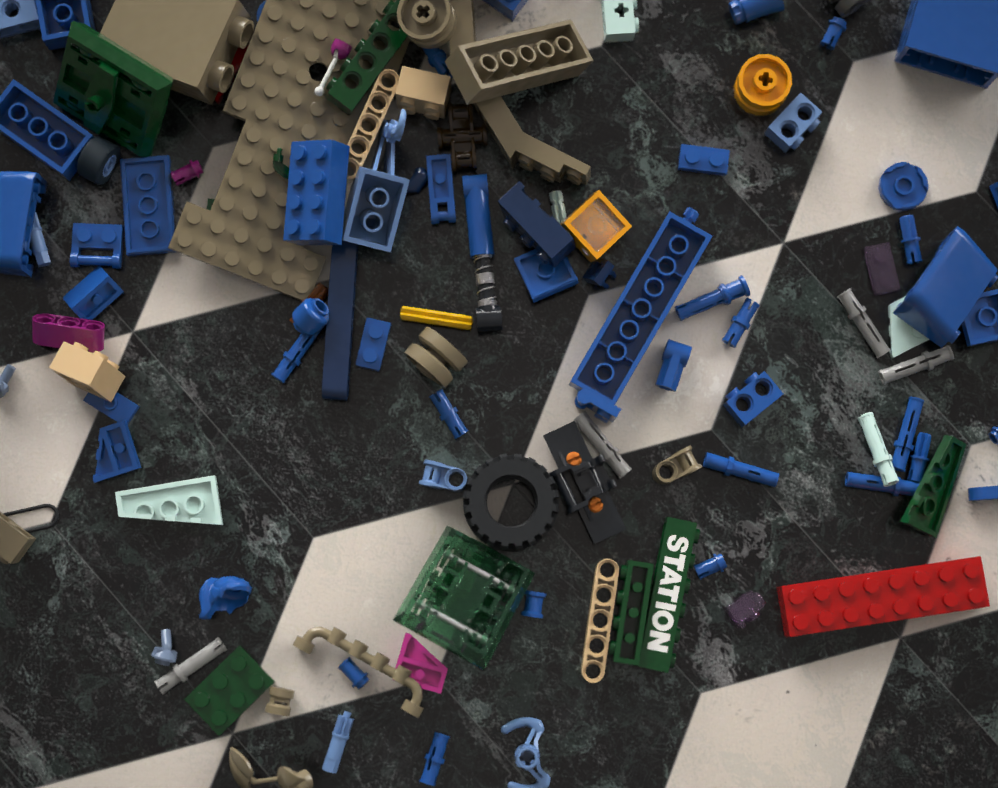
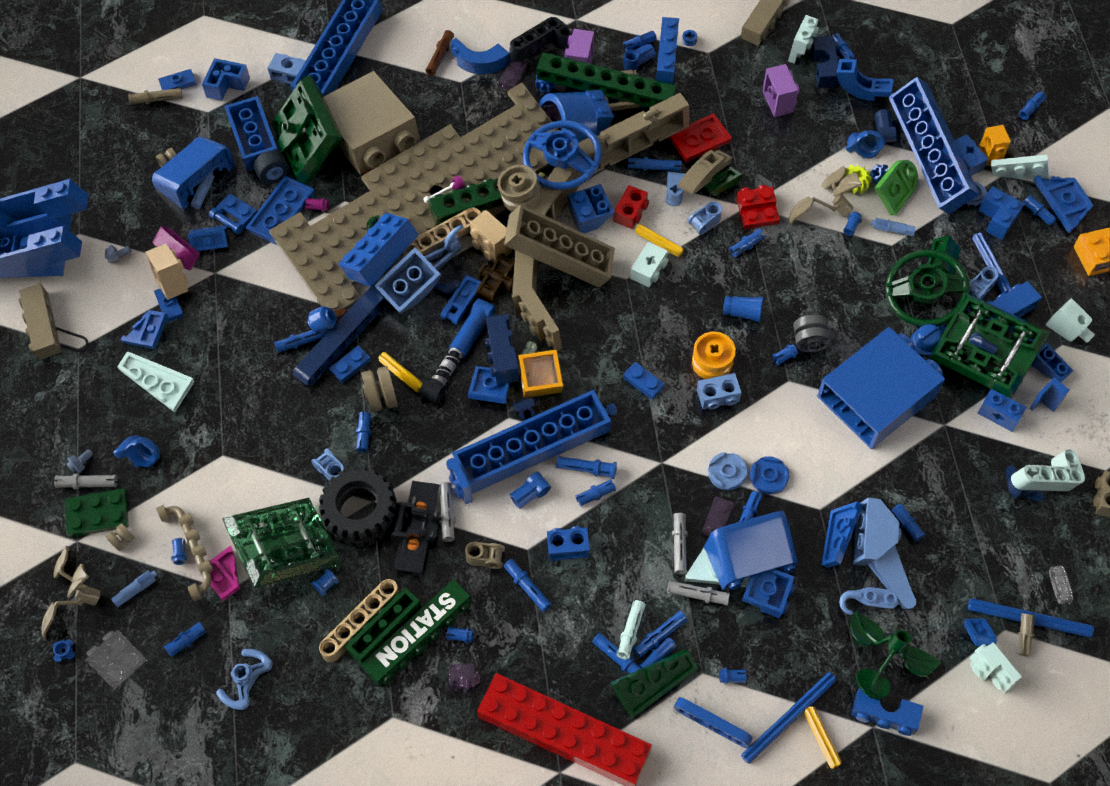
camera: 40 degrees right, 20 degrees down
none -> medium blue tile [708,452,747,490]

